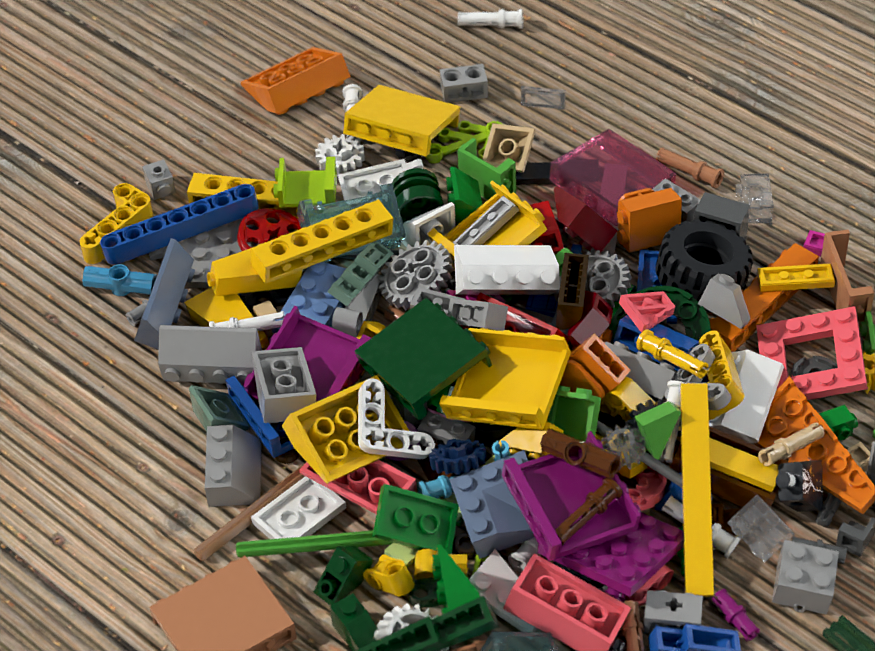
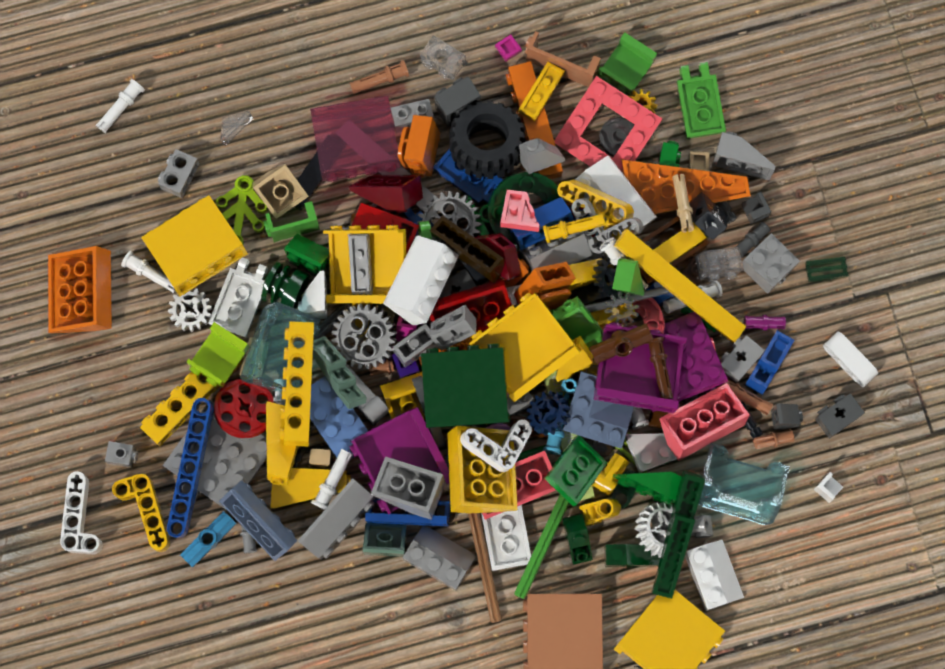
camera: 60 degrees left, 30 degrees up
none -> white beam [60,471,103,555]

